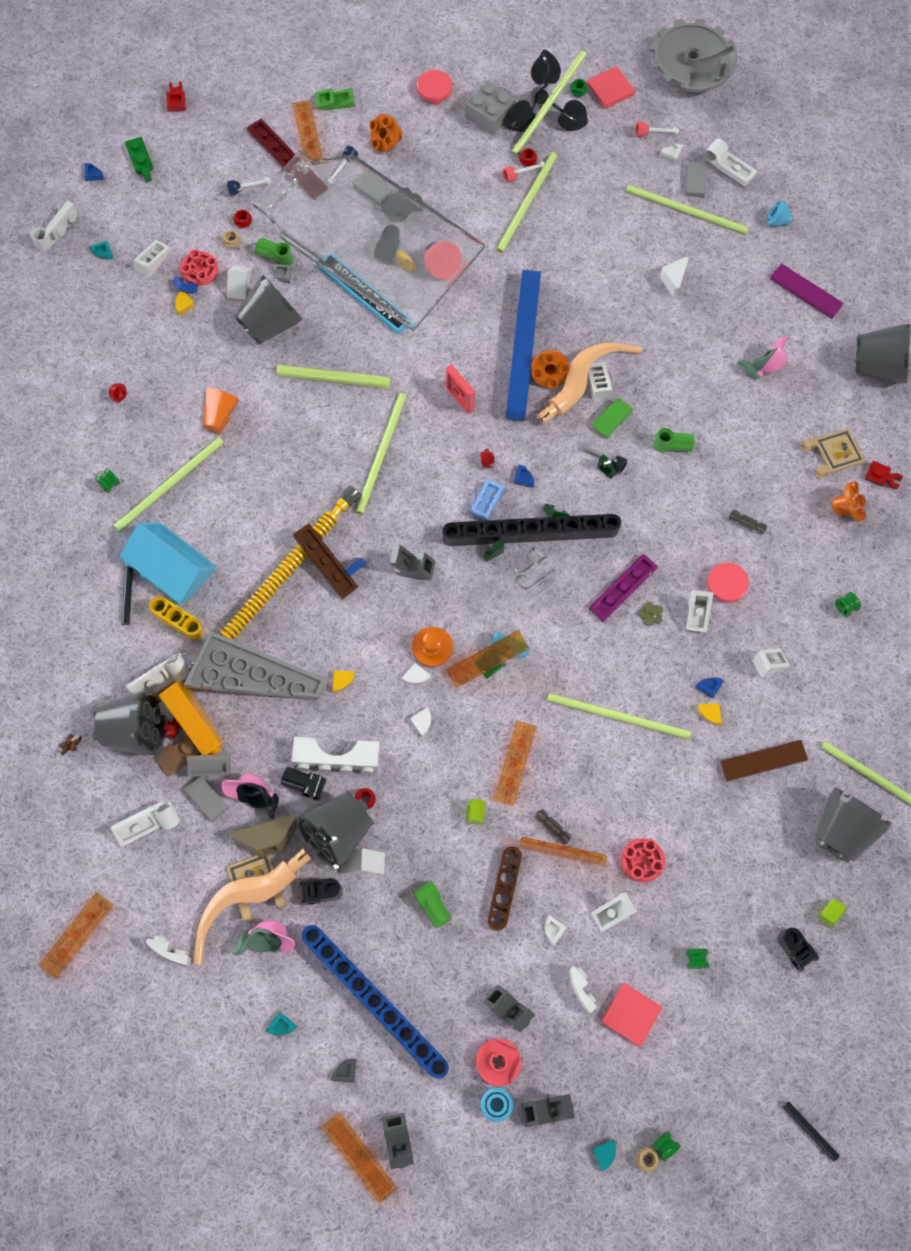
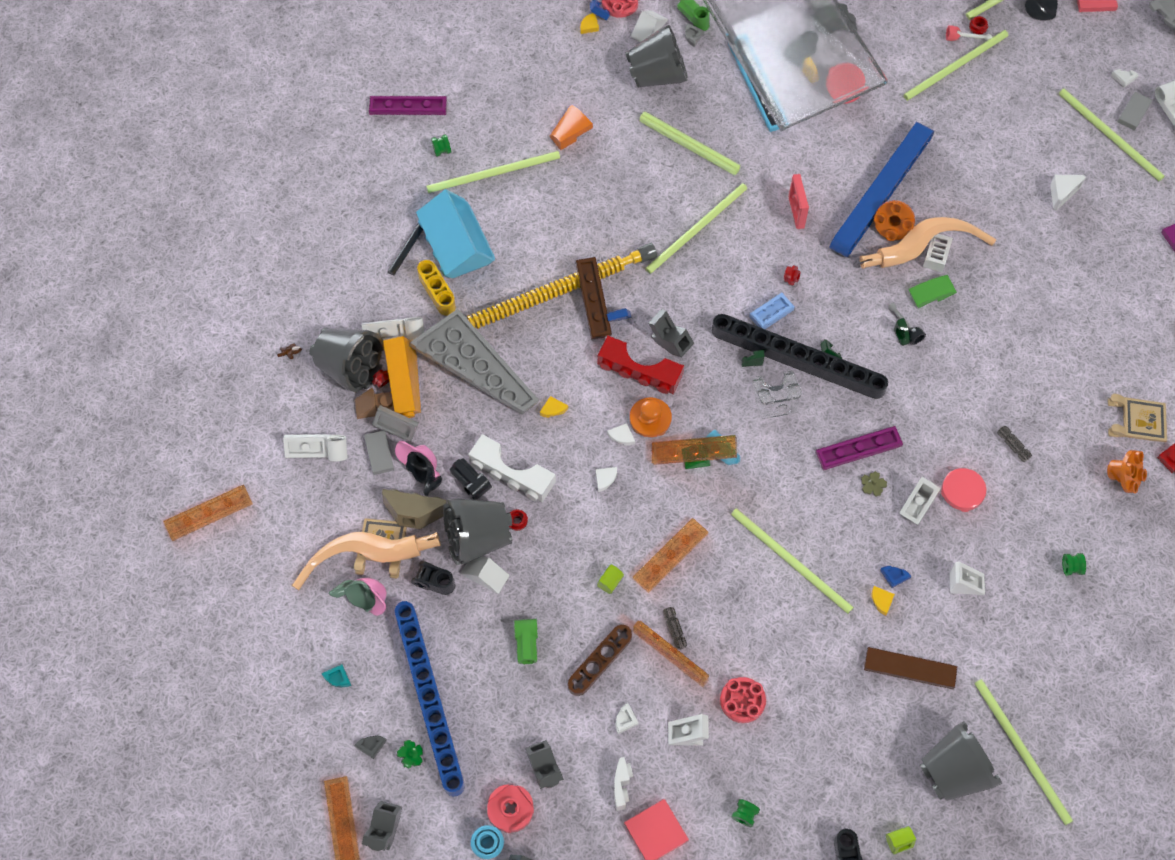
camera: 30 degrees right, 5 degrees down
red plate [109,383,127,403] -> none
white slope [146,936,192,967] -> none
blue tile [514,464,534,488] -> none
hinge [635,121,679,137] -> none
bright green piece [653,428,695,453] -> none
hair [737,336,789,379] -> none
none -> magenta tile [369,96,447,115]
none -> green plant [397,740,423,769]
none -> red arch [597,335,684,395]

